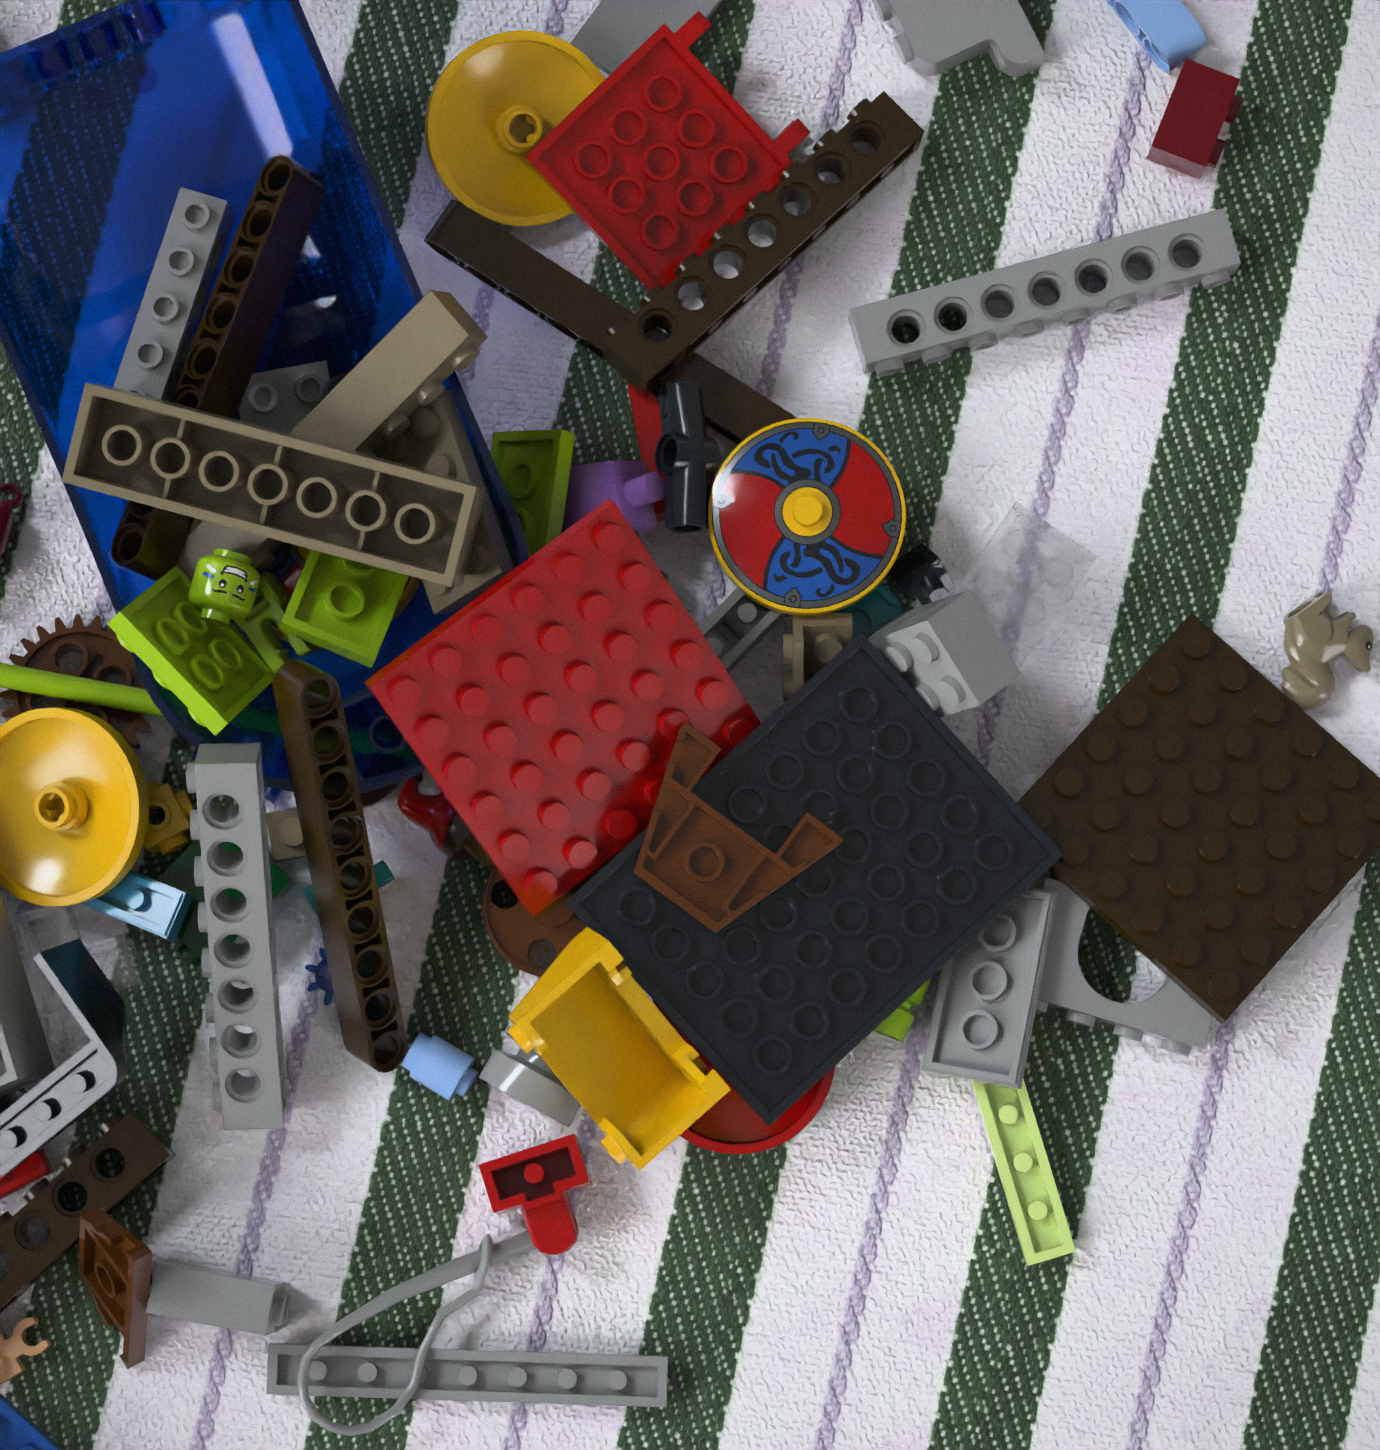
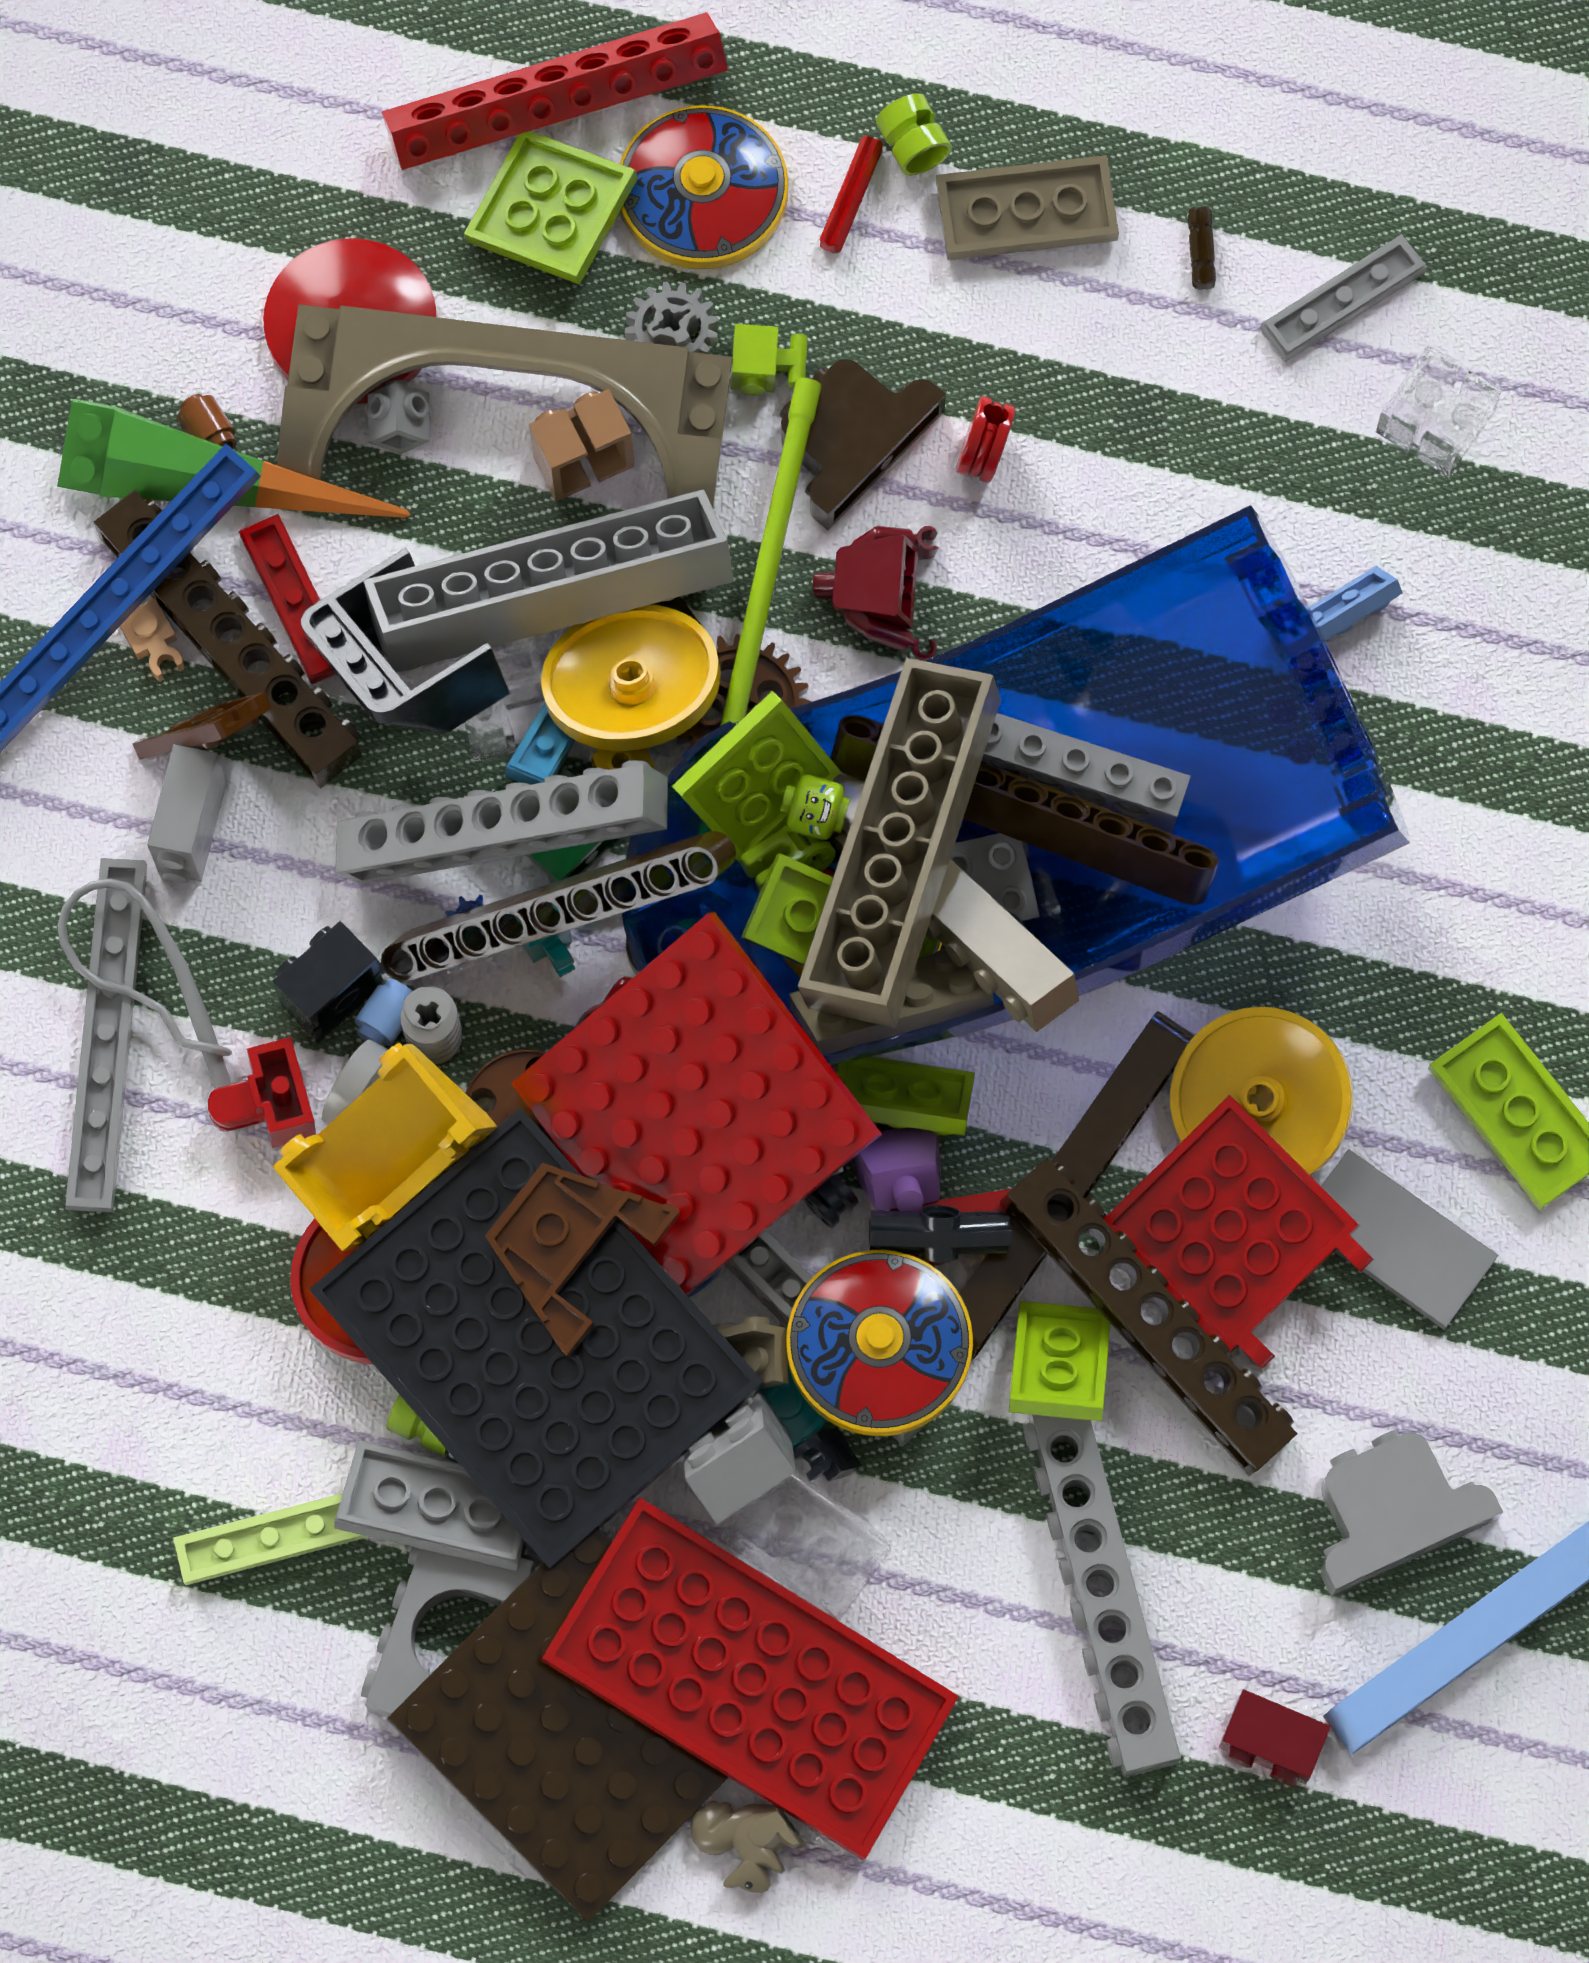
camera: 90 degrees right, 10 degrees down
none -> black brick [272,921,387,1044]
none -> light grey piece [401,986,462,1064]
none -> red plate [541,1497,959,1860]
none -> lime plate [1009,1301,1110,1421]

